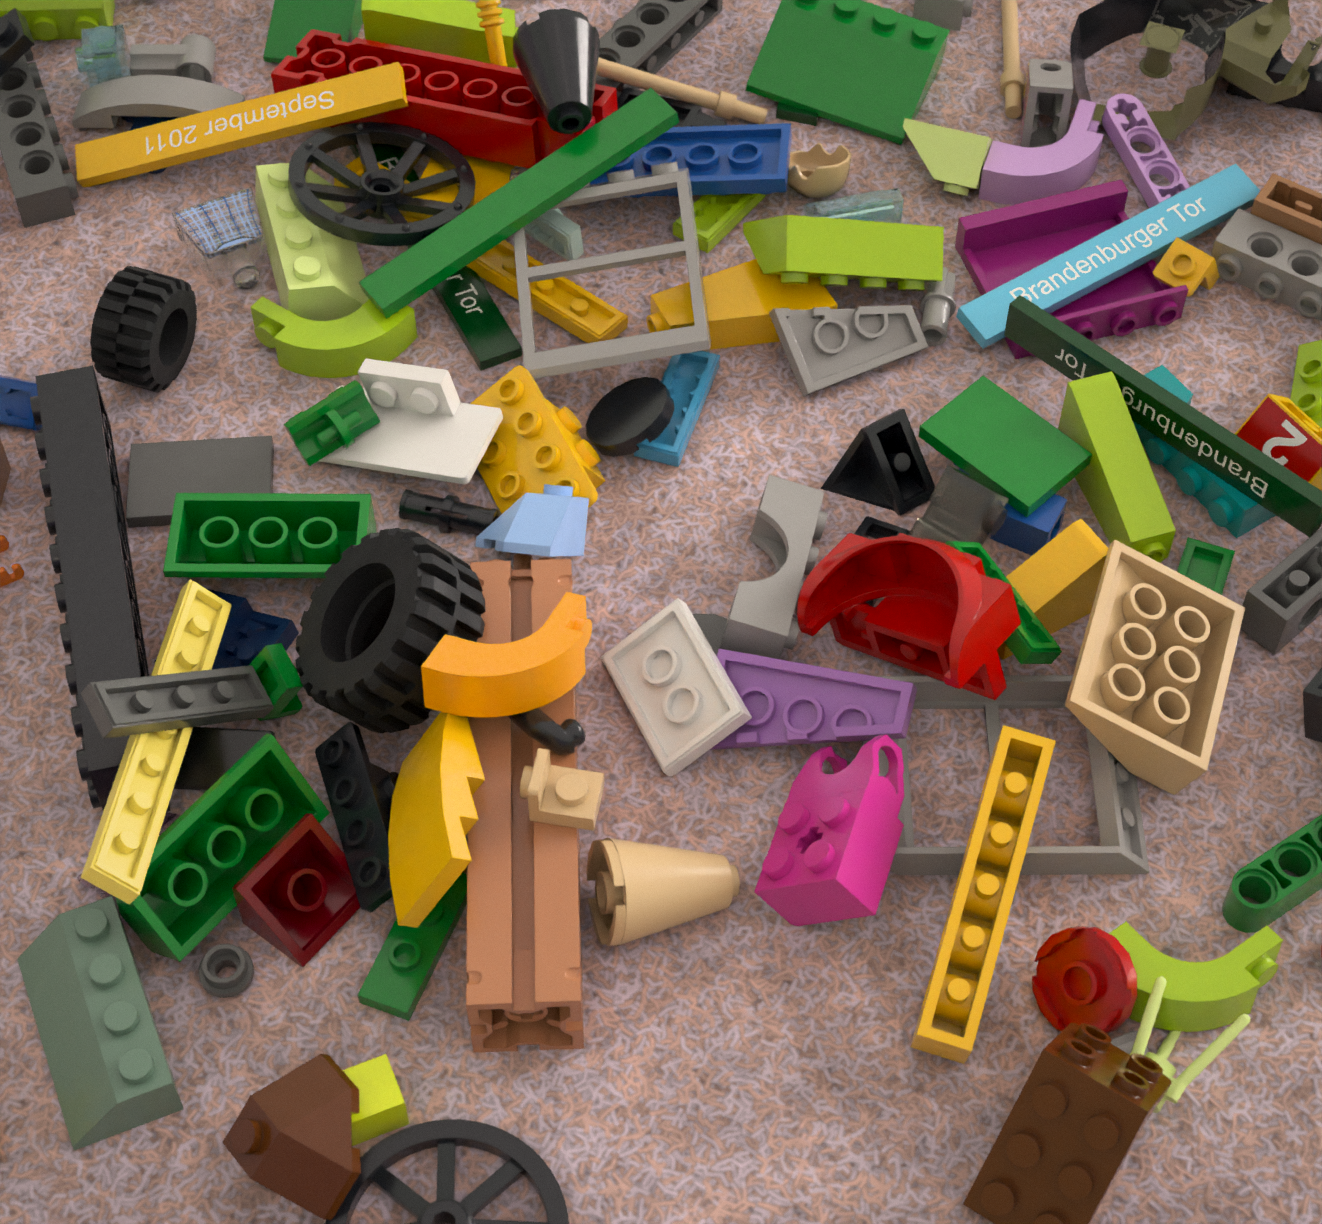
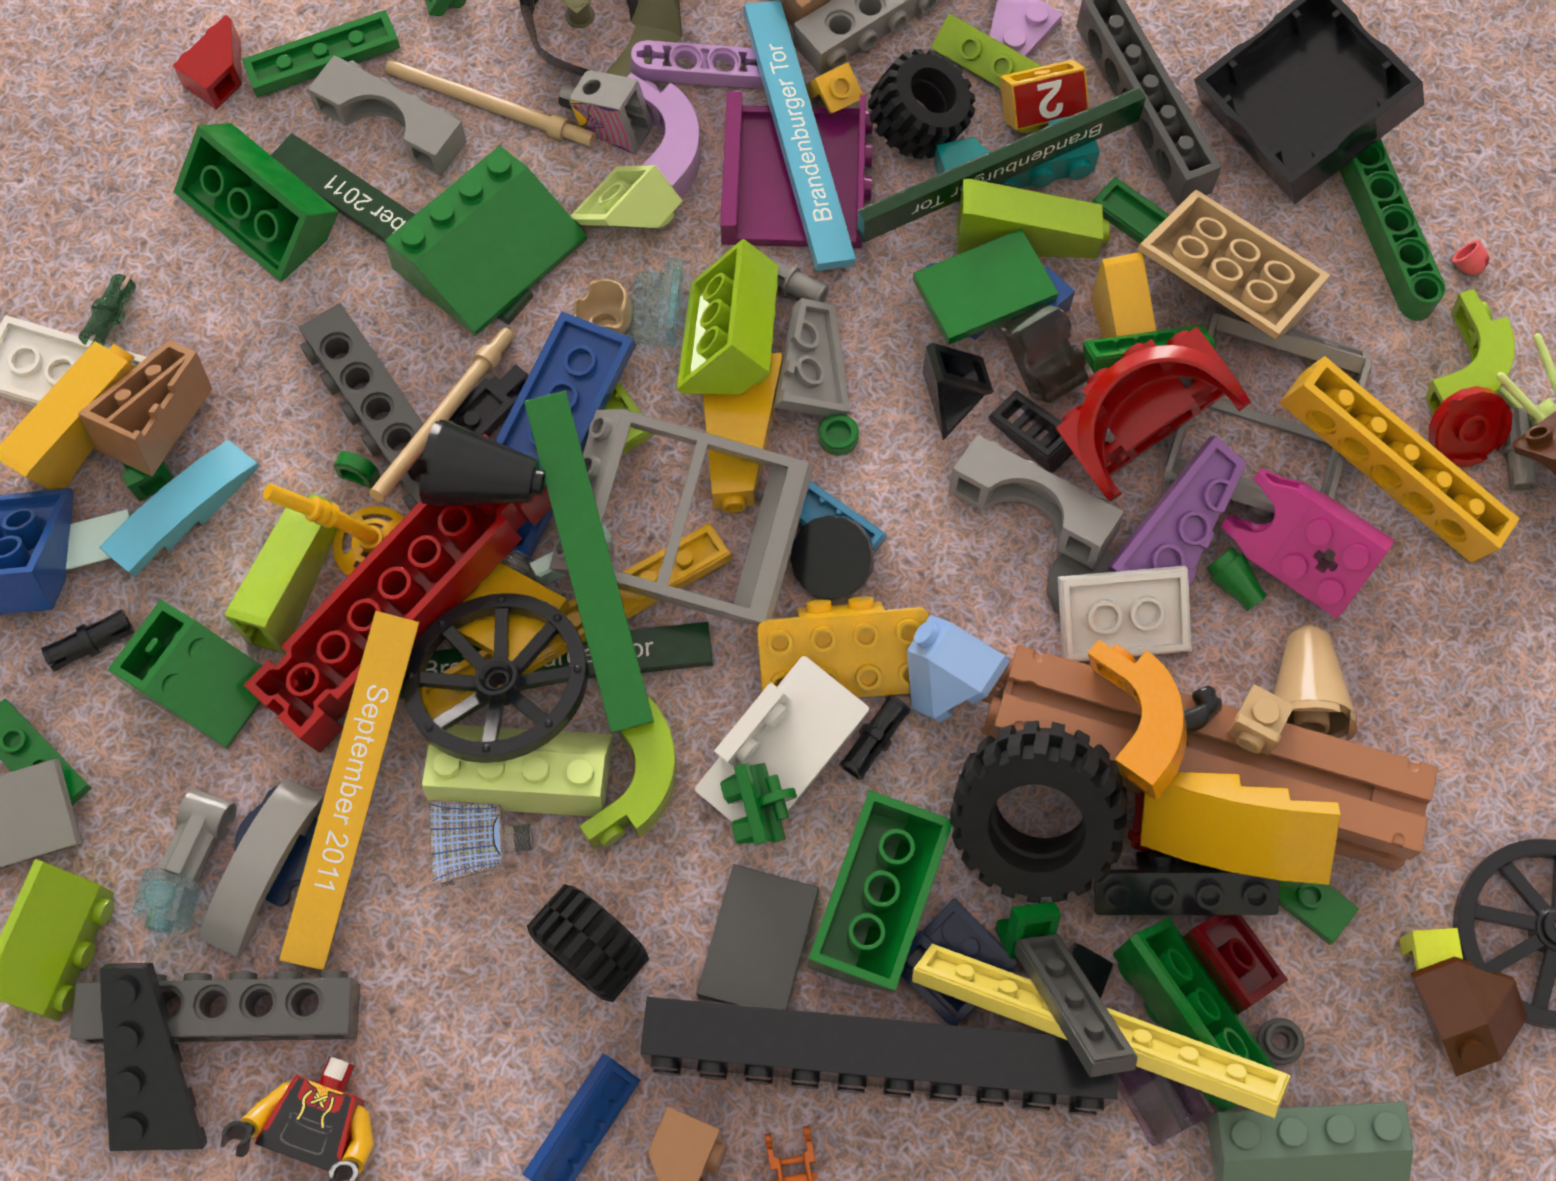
camera: 70 degrees left, 15 degrees up
none -> green tile [818,414,859,456]
none -> black tyre [868,49,976,159]
none -> green cone [1206,547,1267,611]

